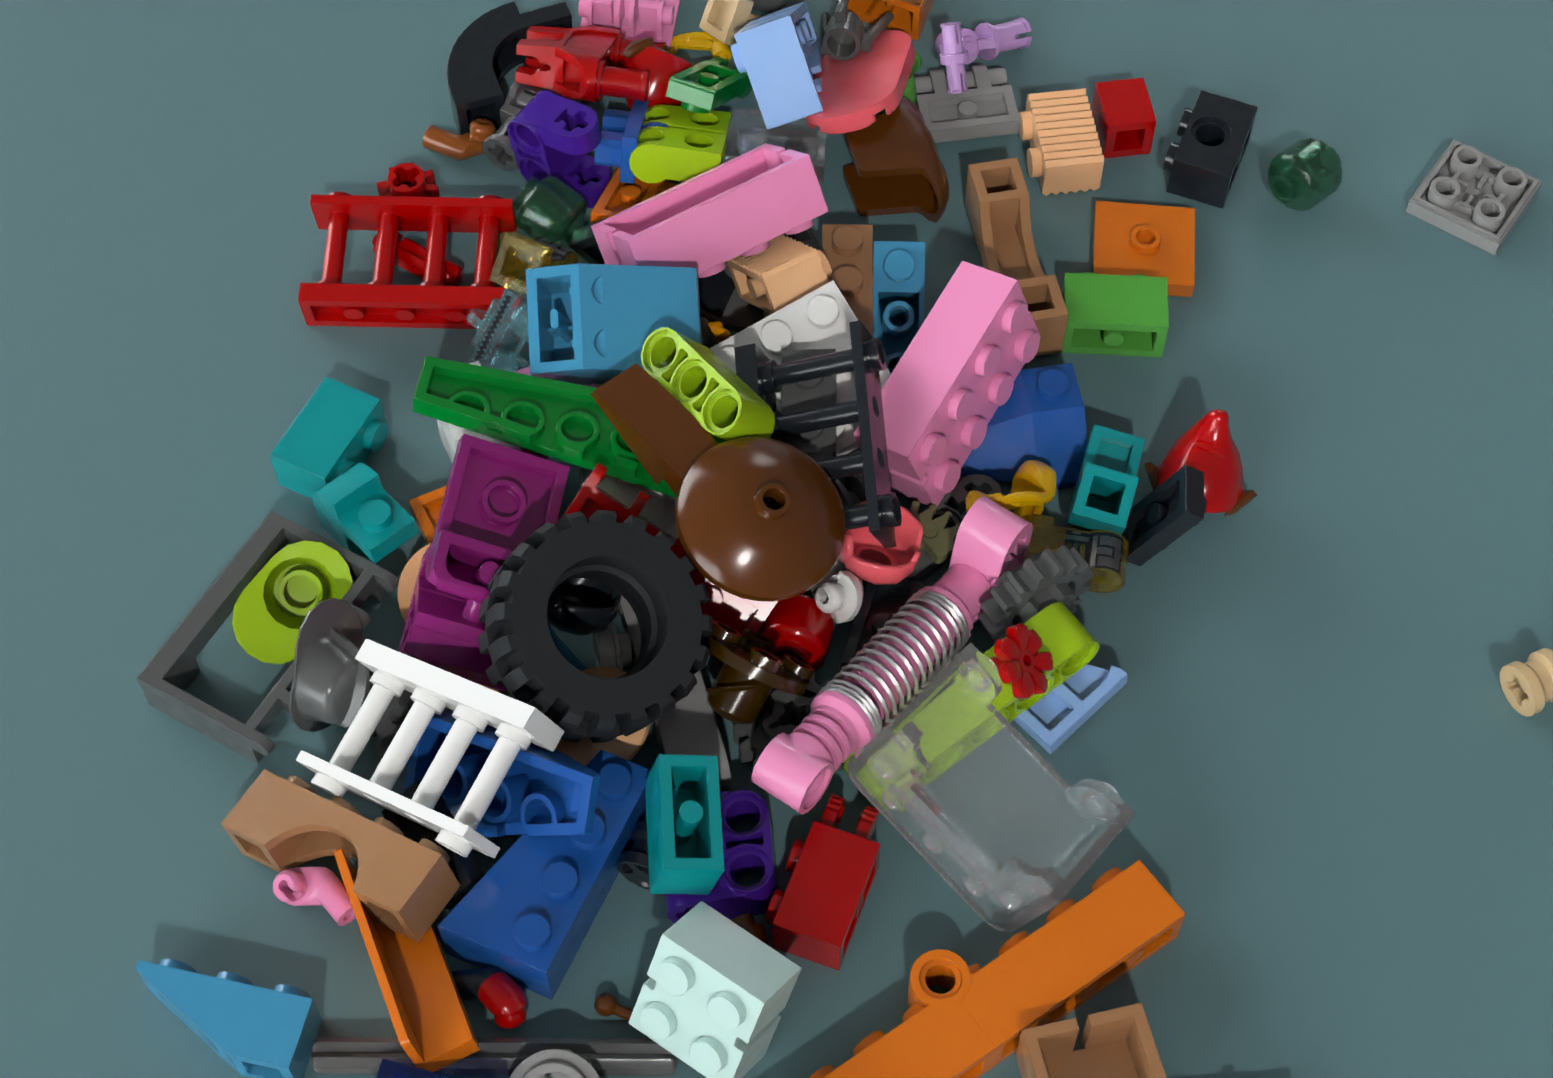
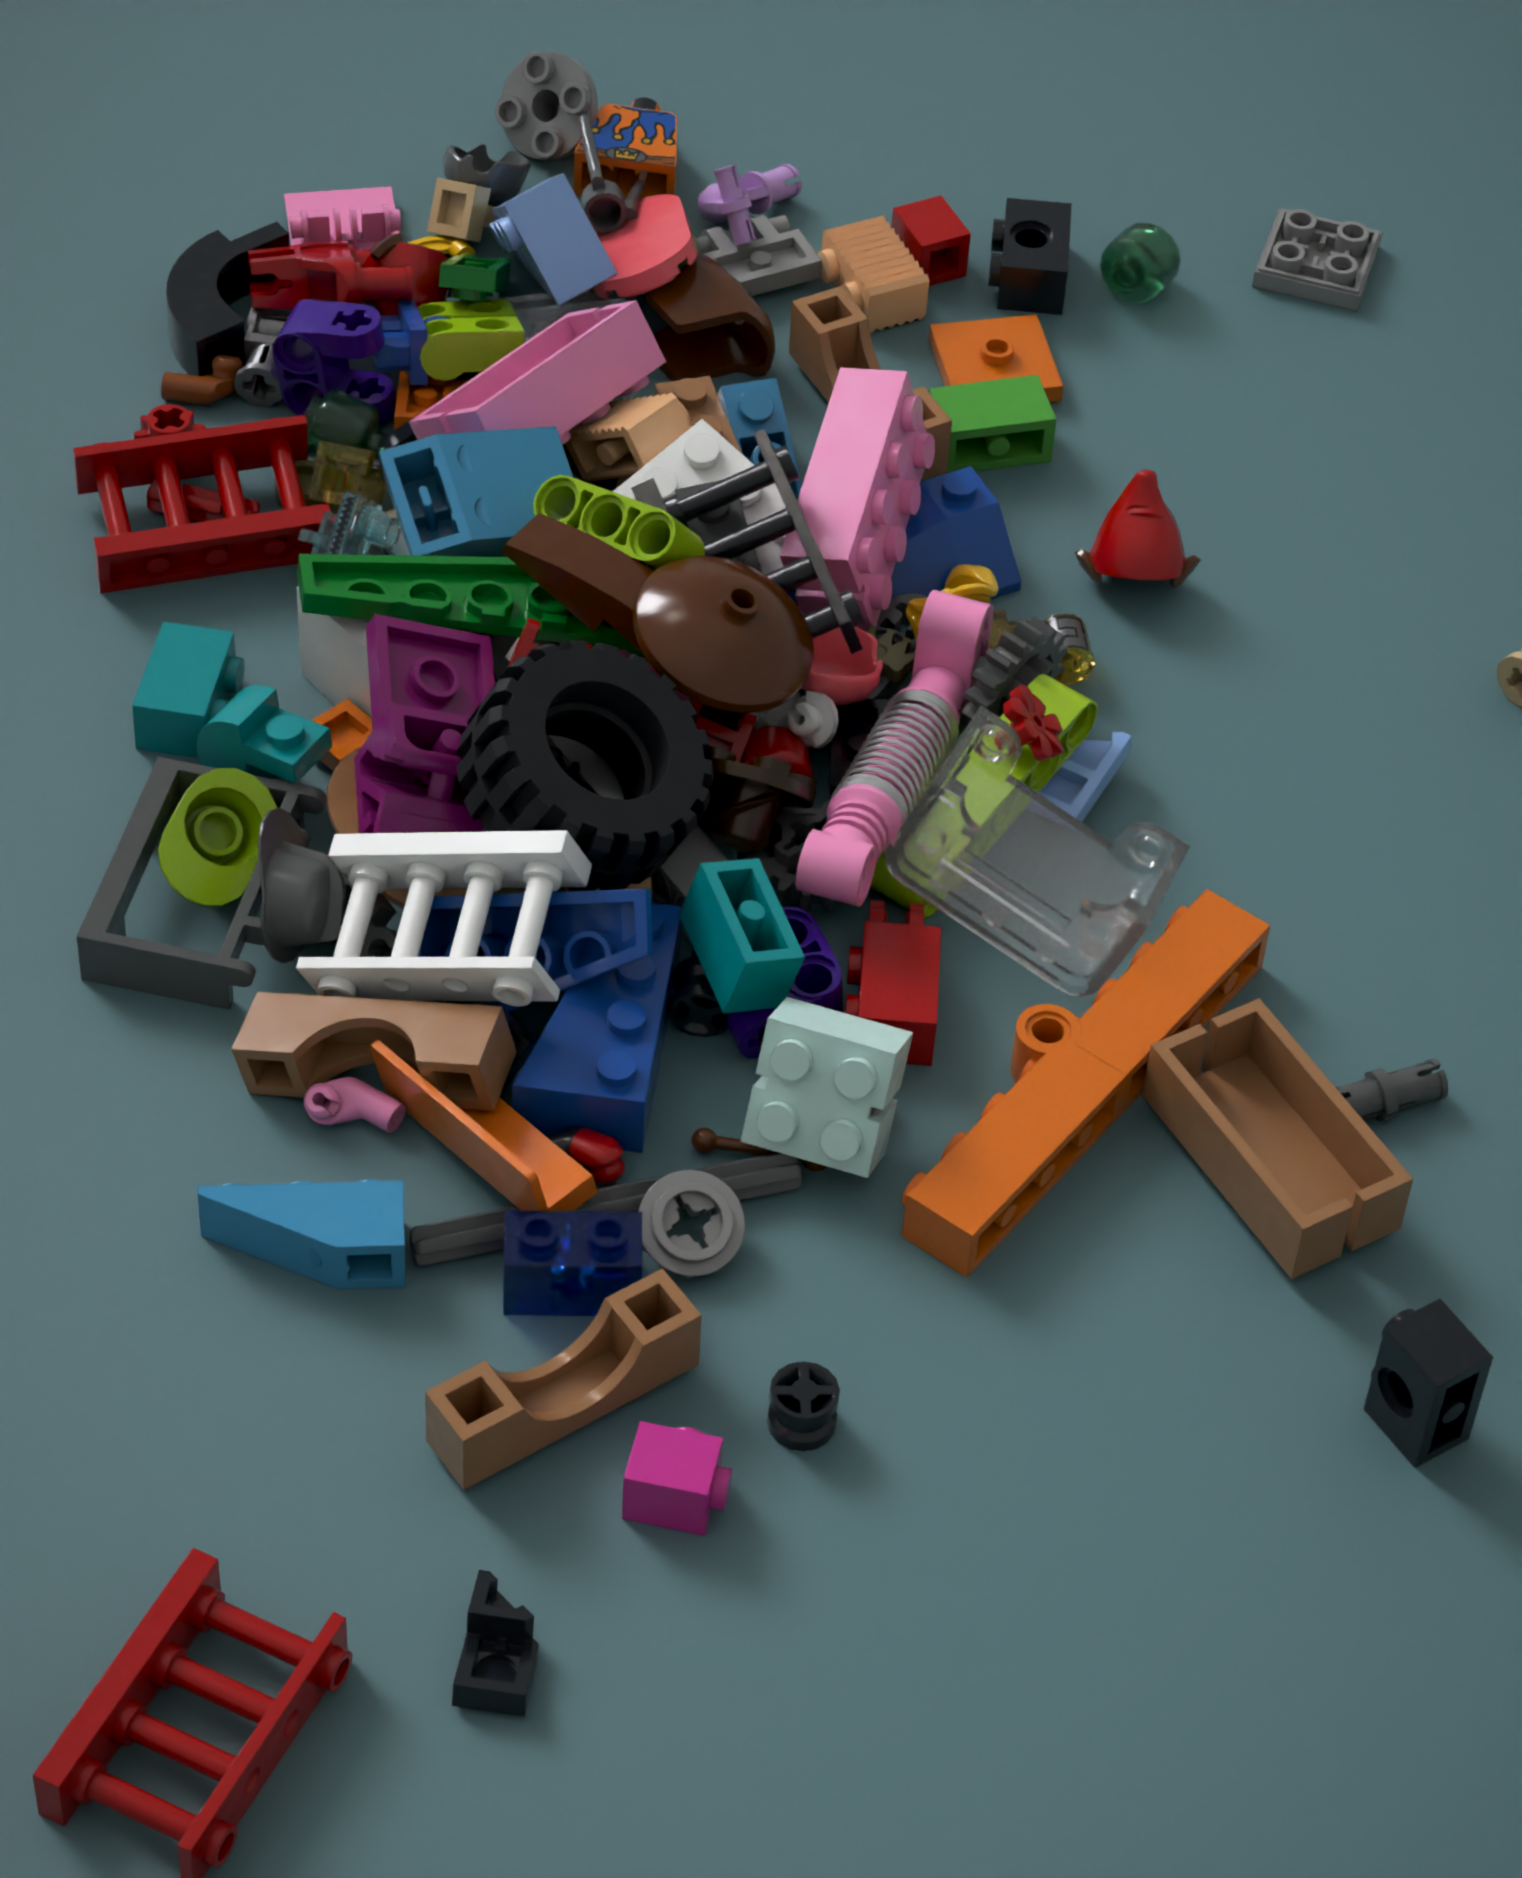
camera: 20 degrees left, 10 degrees down
teal brick [1066,424,1146,537] -> none
black plate [1122,465,1207,566] -> none

